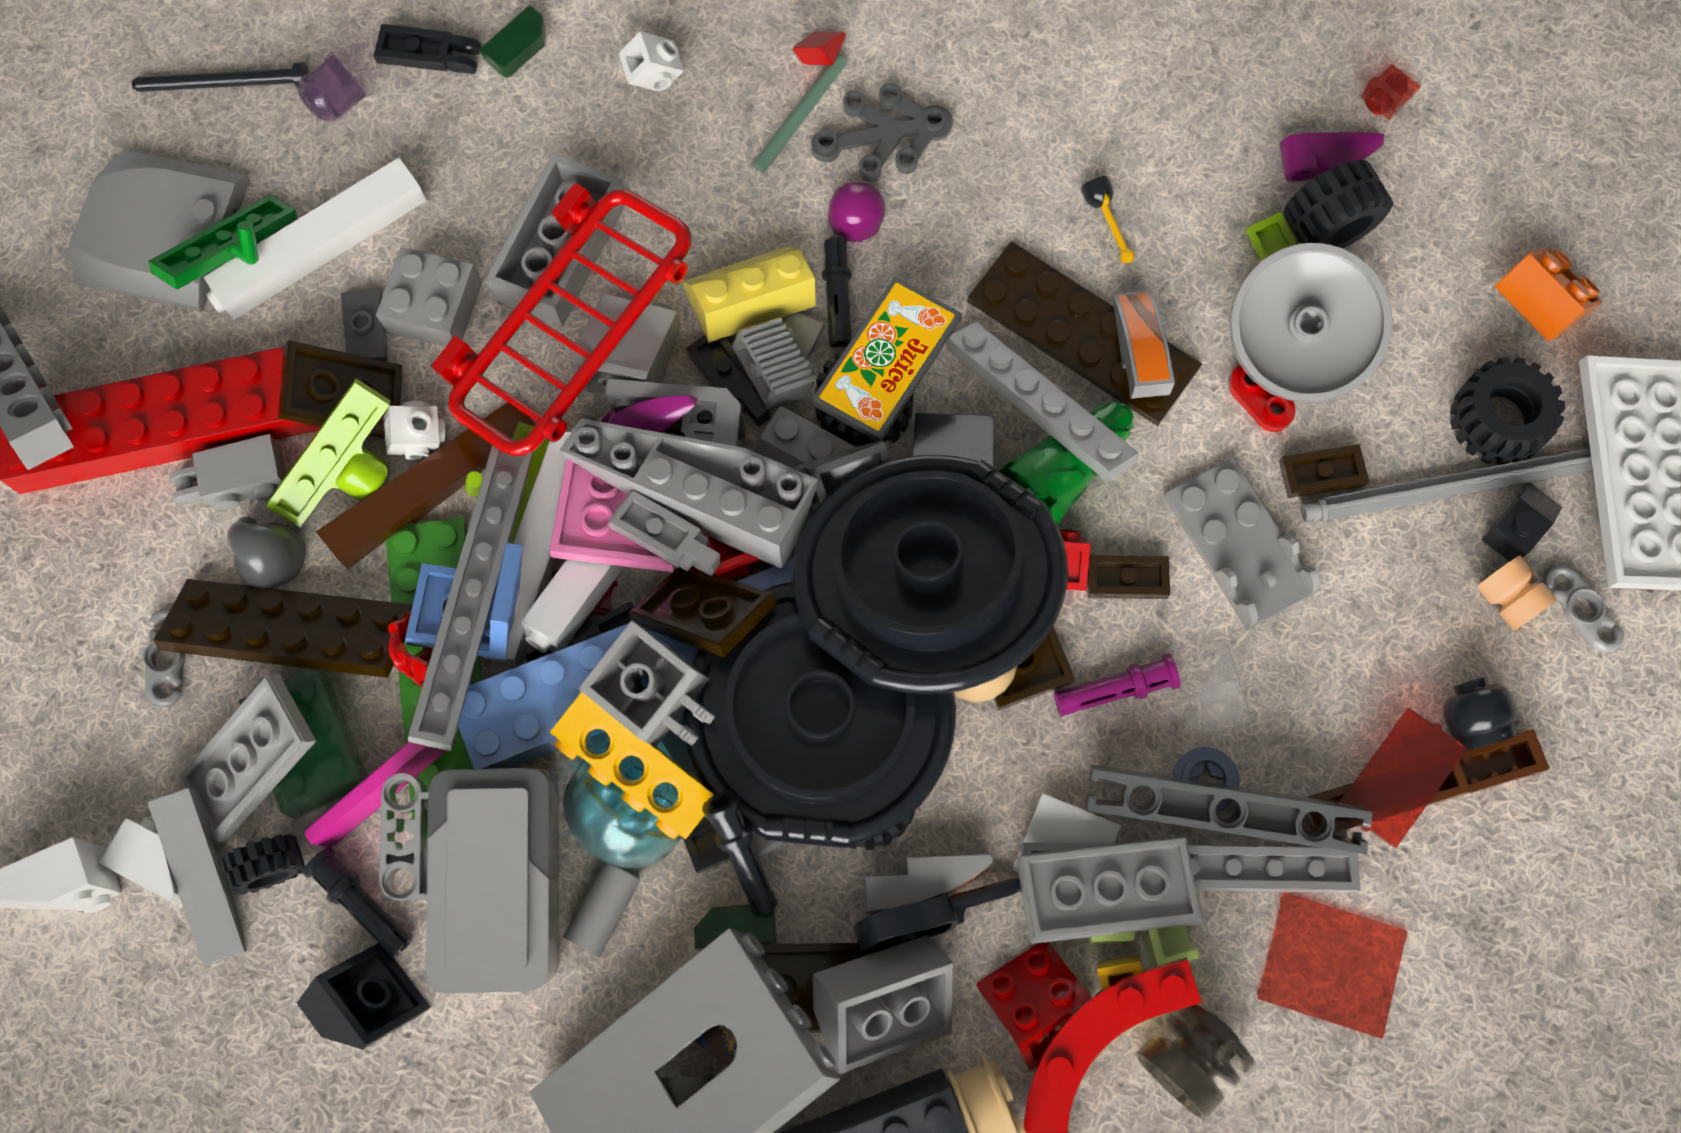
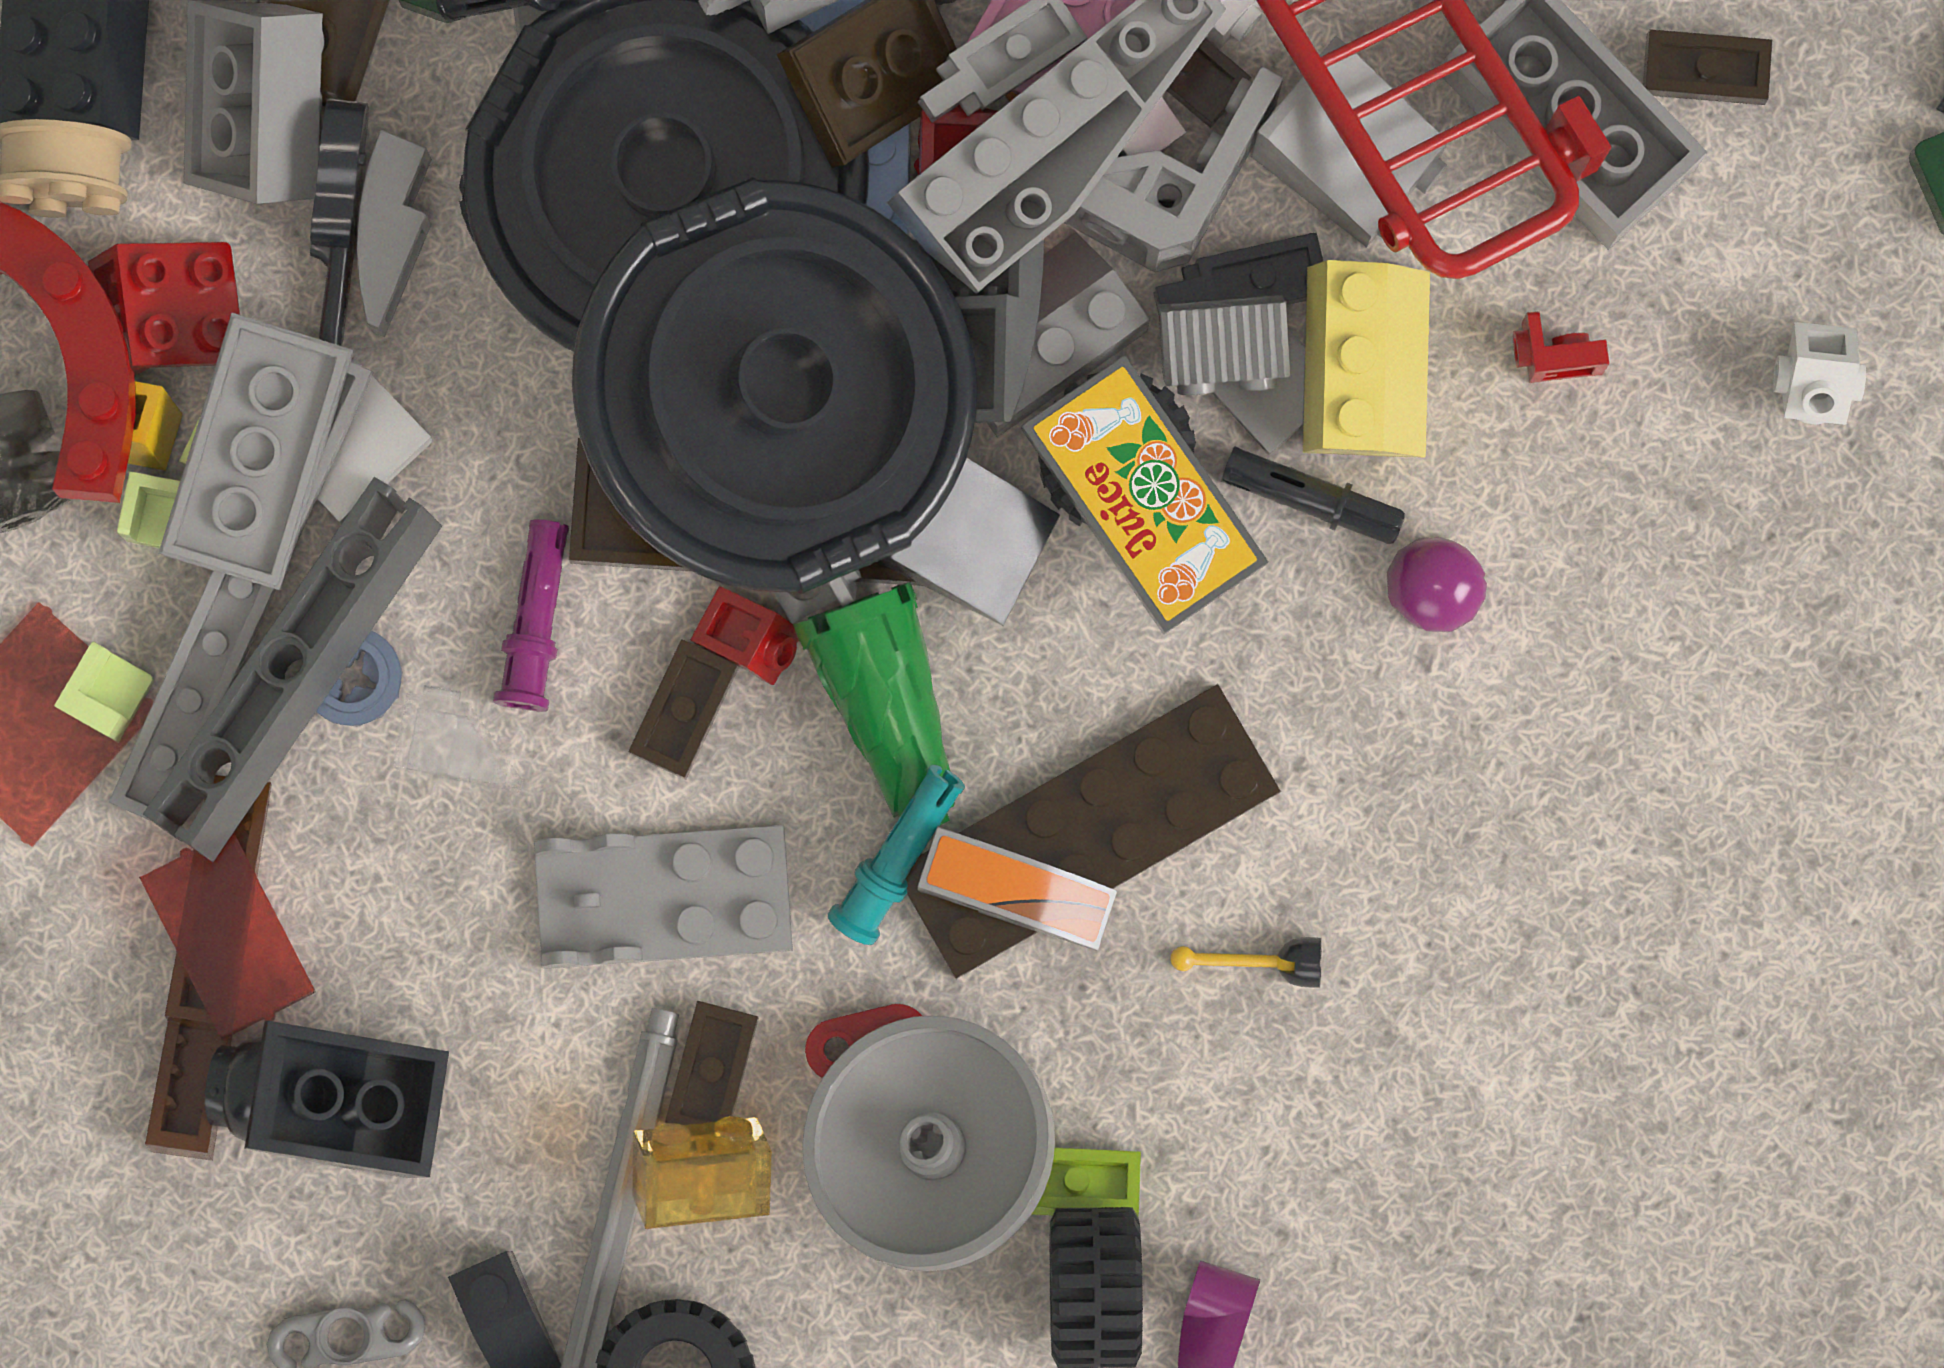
camera: 110 degrees right, 10 degrees up
magenta piece [599,395,697,433] -> none
sand green bar [753,54,847,173] -> none
red slope [793,32,846,65] -> none
dark grey plant [811,83,953,181] -> none
light grey plate [946,321,1139,482] -> none
light nougat wheel [1477,555,1557,631] -> none
none -> yellowish green panel [54,641,154,743]
none -> black slope [244,1021,449,1178]
none -> clear yellow brick [632,1116,772,1229]
none -> teal pin [827,765,965,945]
none -> red bracket [1513,311,1610,383]
none -> dark brown plate [1643,29,1773,105]

